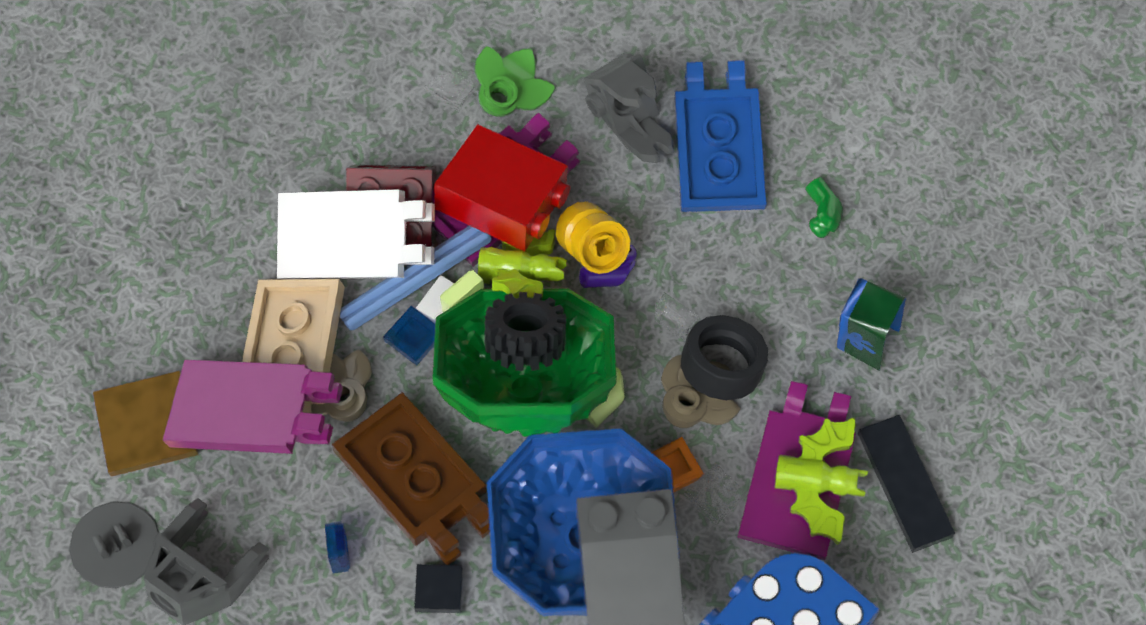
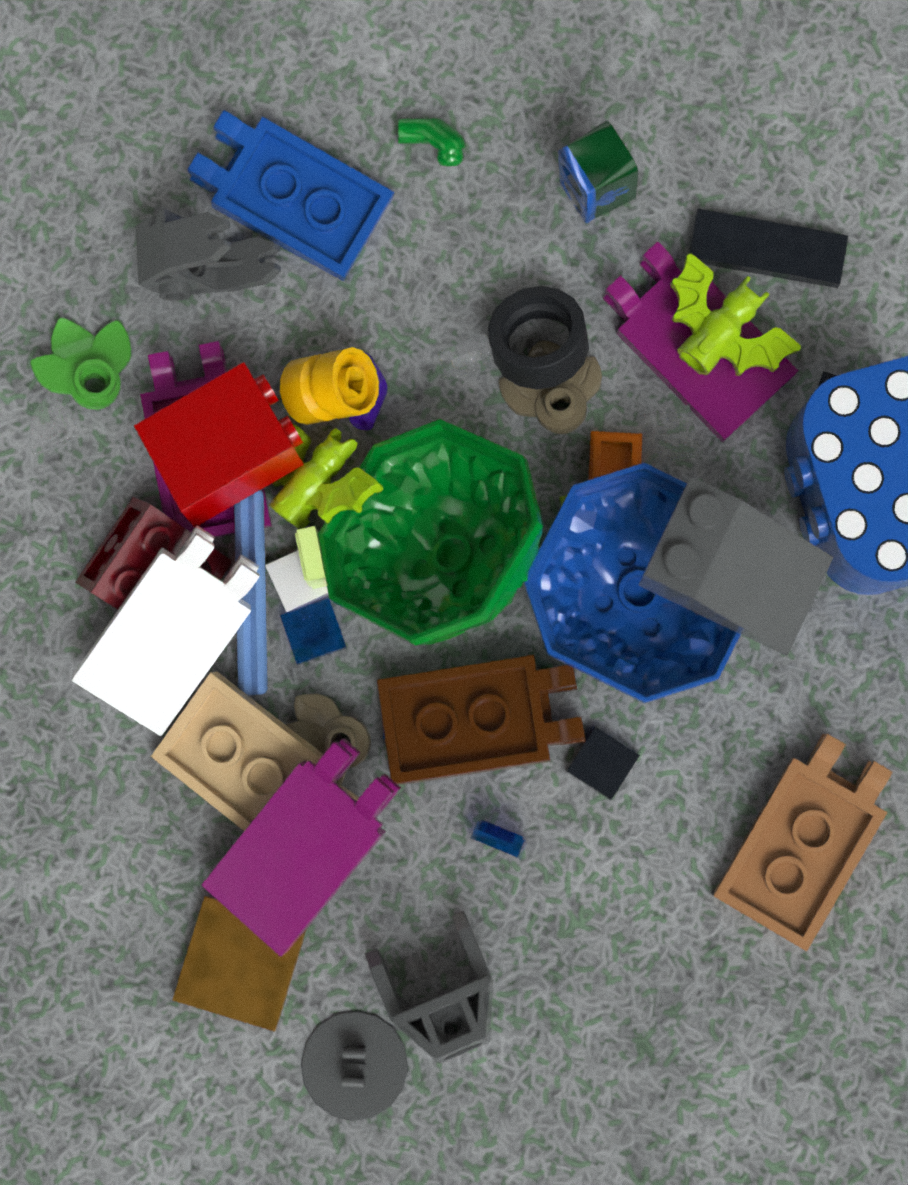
camera: 55 degrees left, 15 degrees up
black tyre [485,292,566,371] -> none

